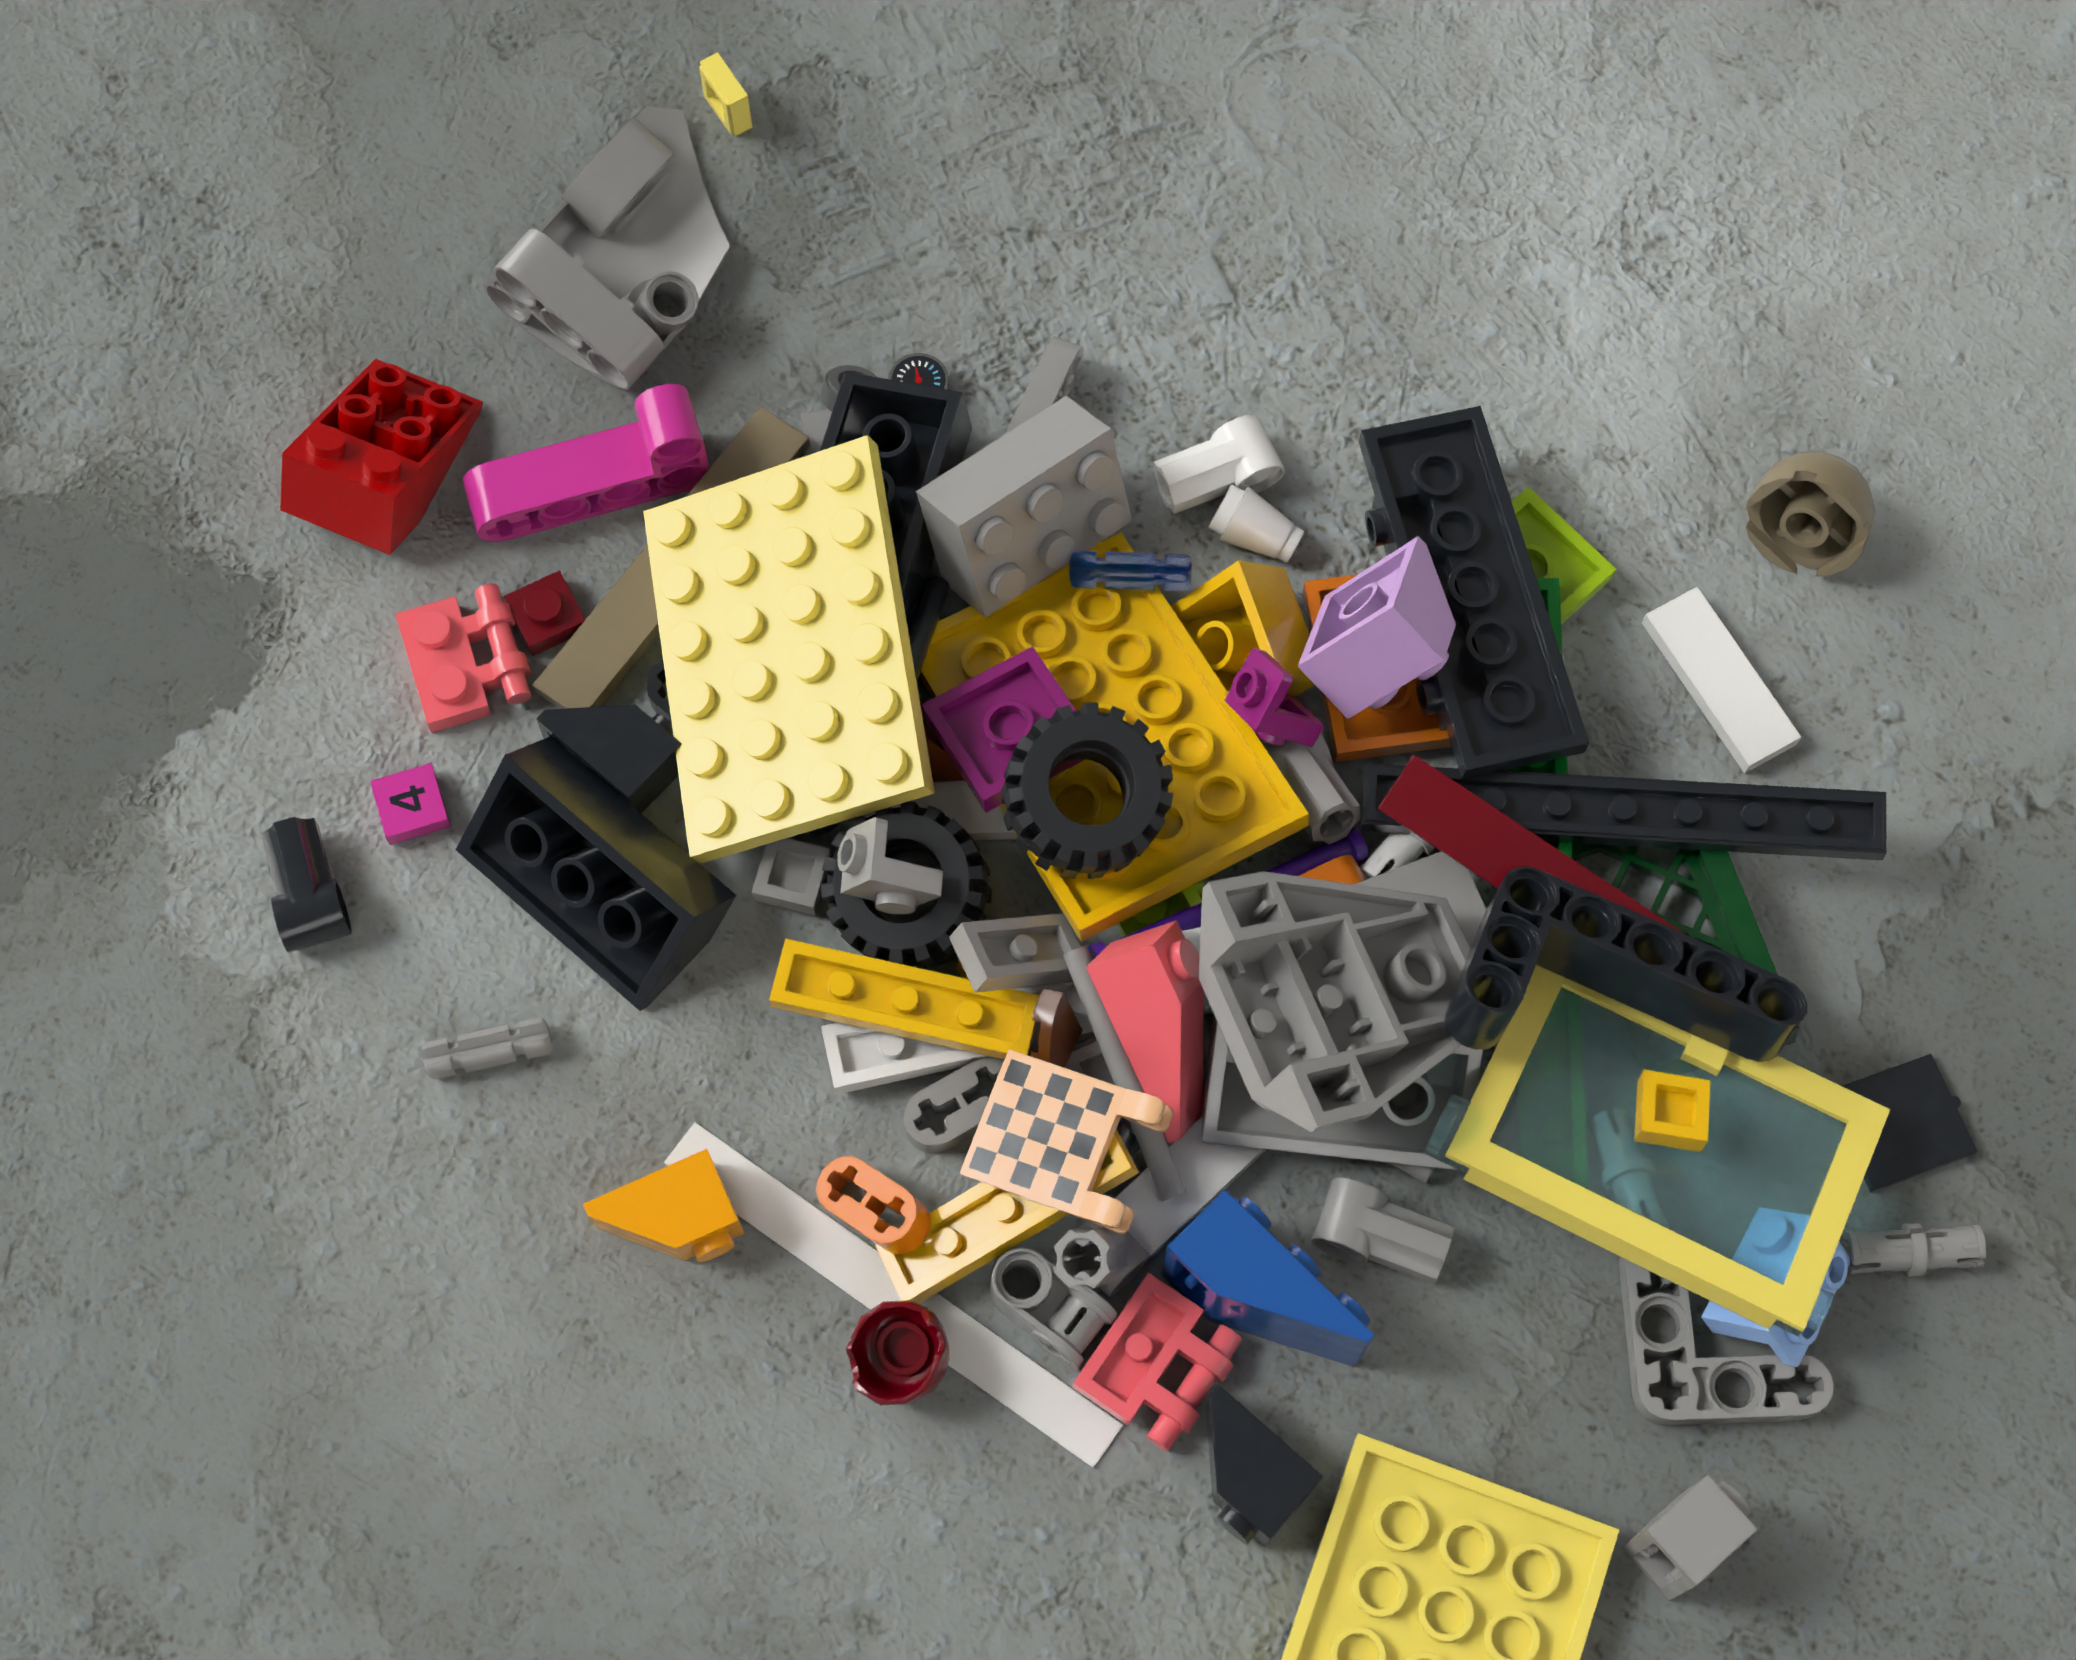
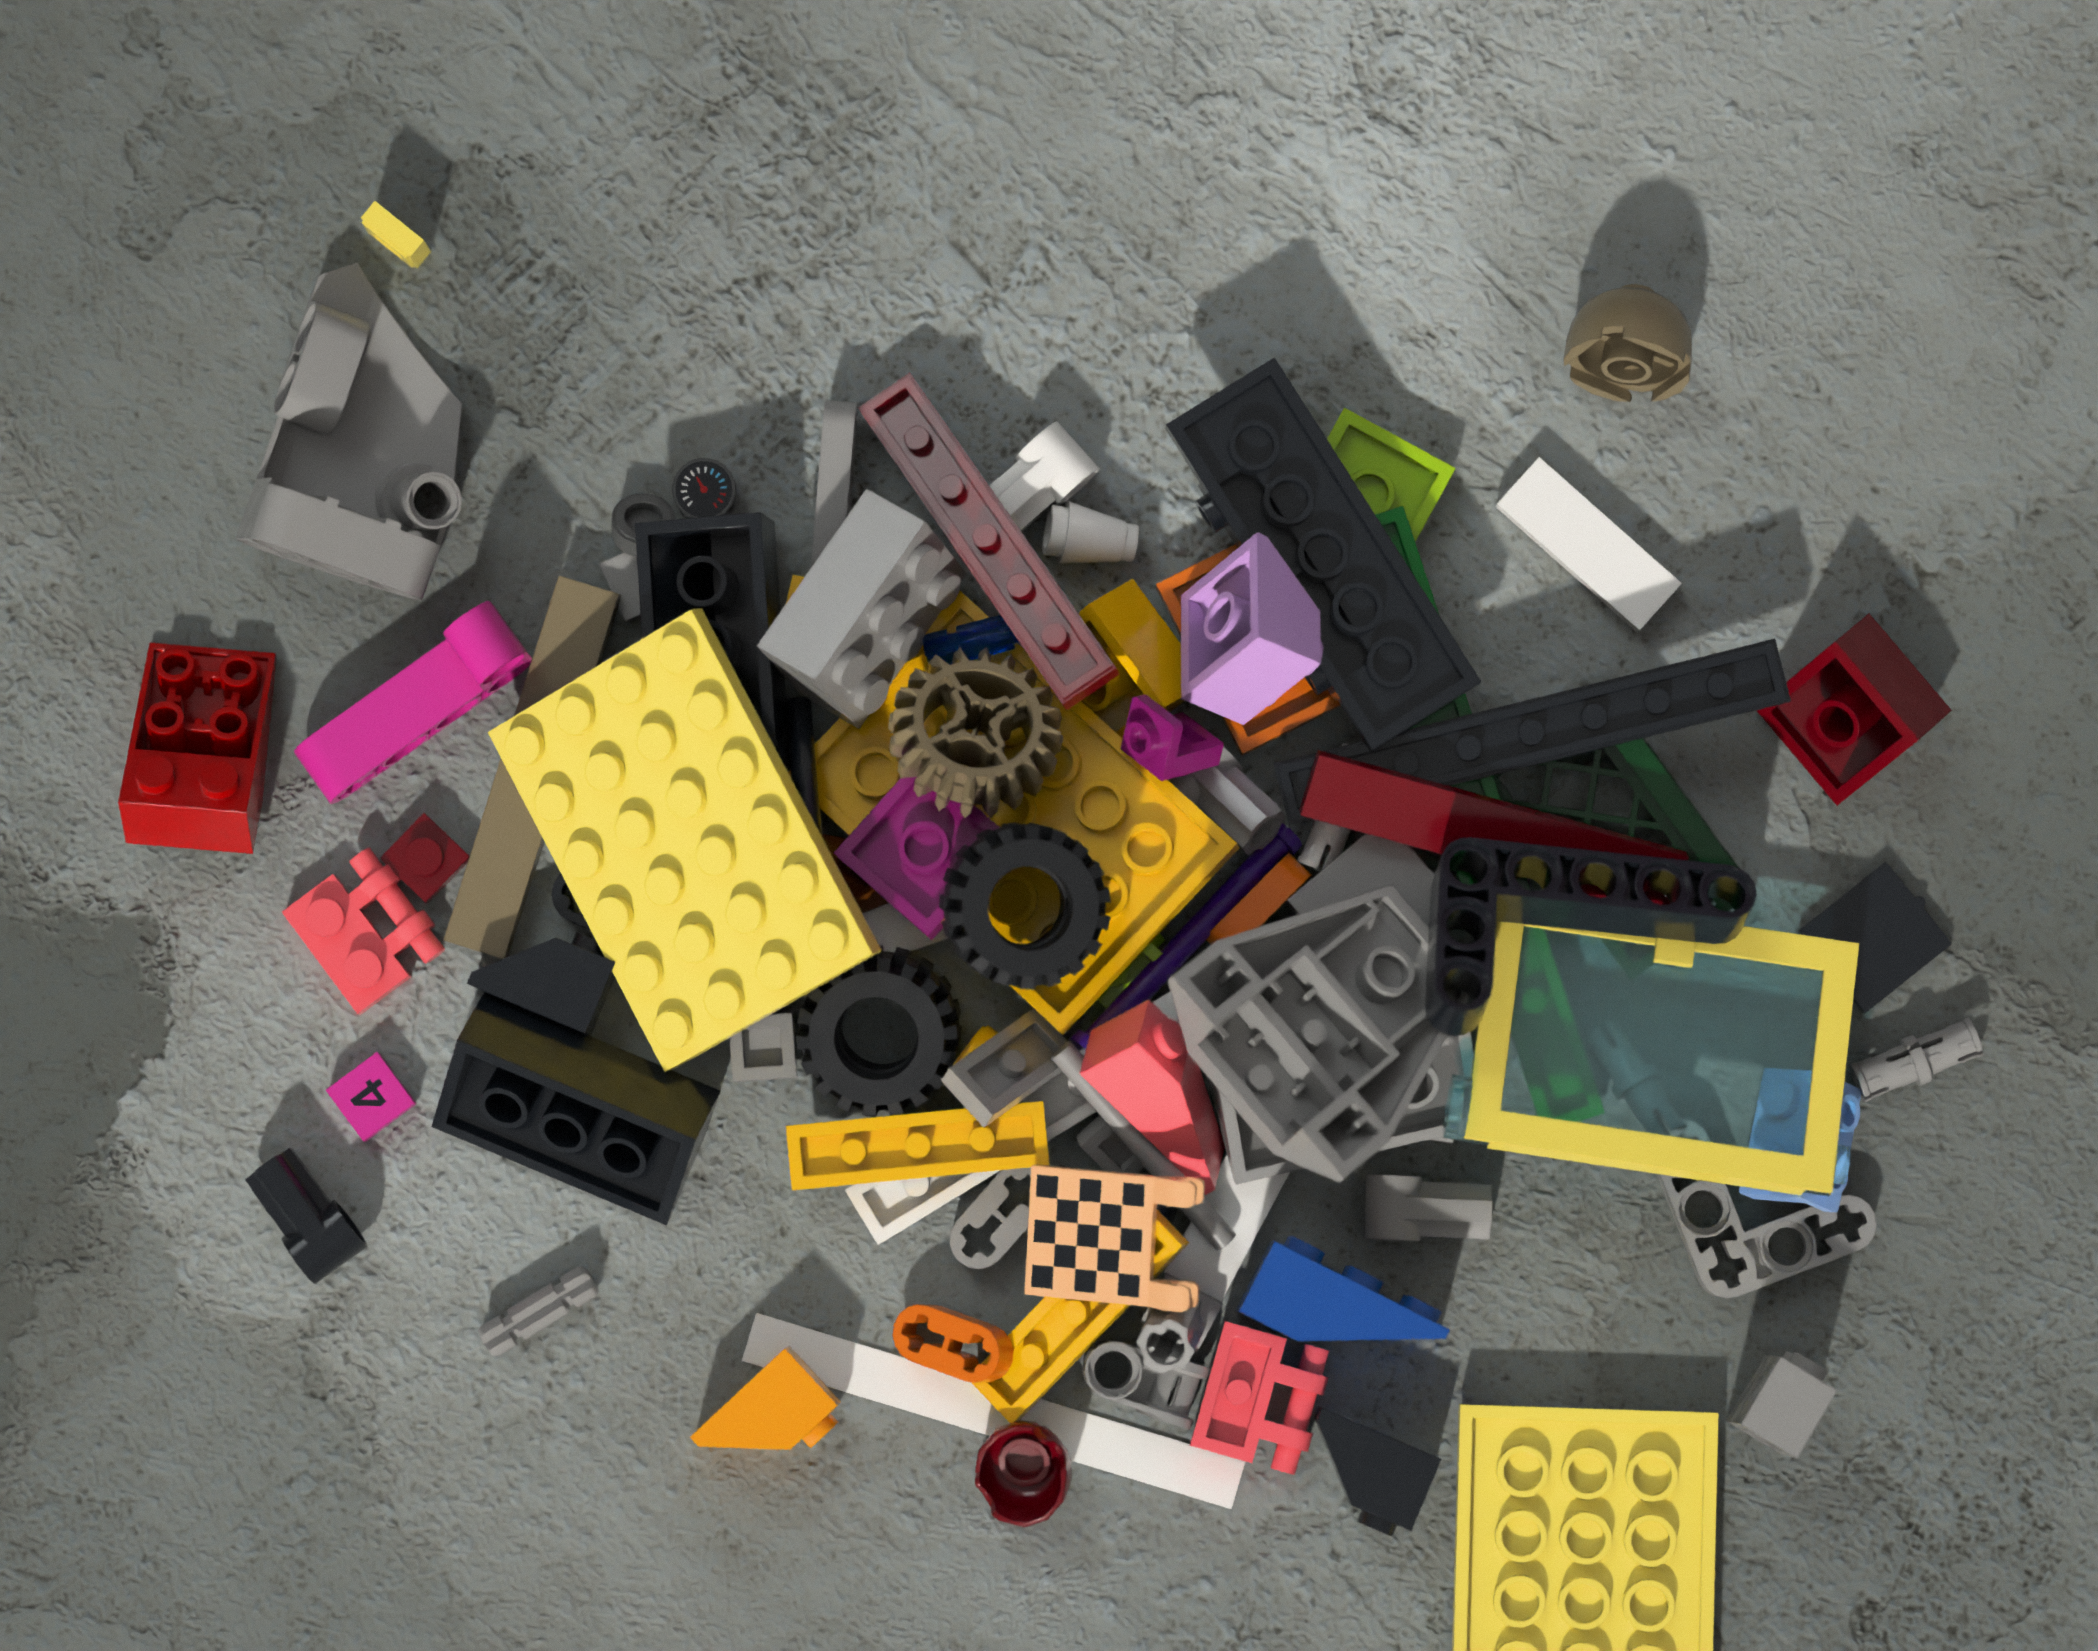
camera: 15 degrees left, 15 degrees up
light grey bracket [837,817,943,914] -> none
reddish brown tile [1029,989,1083,1068] -> none
yellow plate [1634,1069,1710,1152] -> none
none -> tile [858,372,1119,711]
none -> dark tan gear [888,647,1063,819]
none -> dark red slope [1757,613,1952,805]

